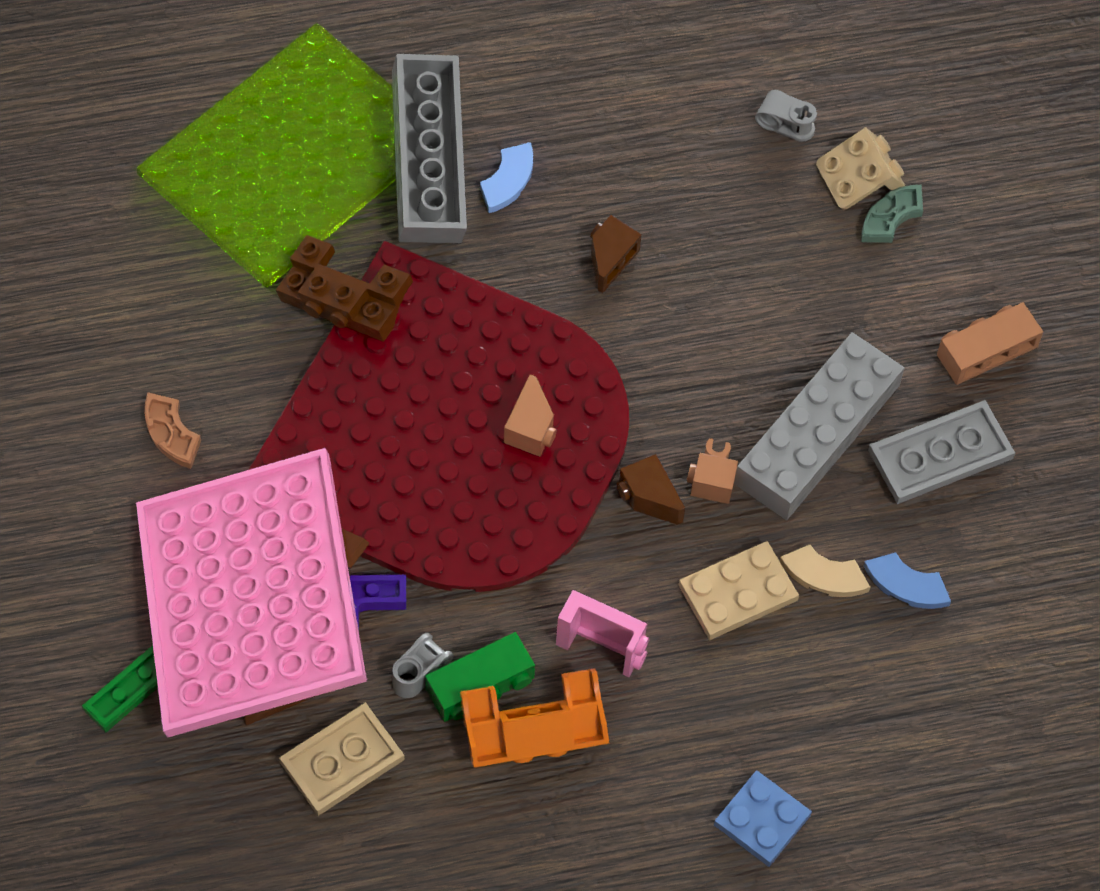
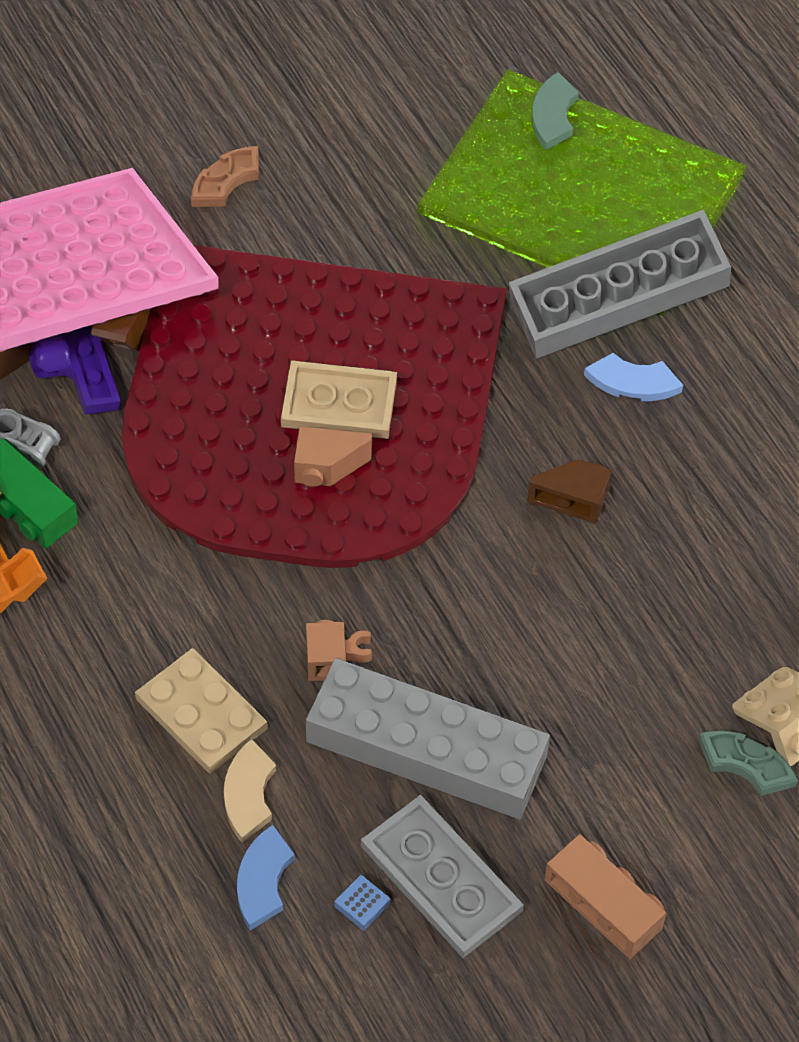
camera: 75 degrees right, 5 degrees down
reddish brown bracket [276,235,413,342] -> none
bright pink panel [556,590,649,677] -> none
reddish brown slope [617,454,685,525] -> none
none -> tan plate [281,361,397,439]
none -> medium blue tile [334,875,391,931]
none -> sand green tile [532,72,579,150]

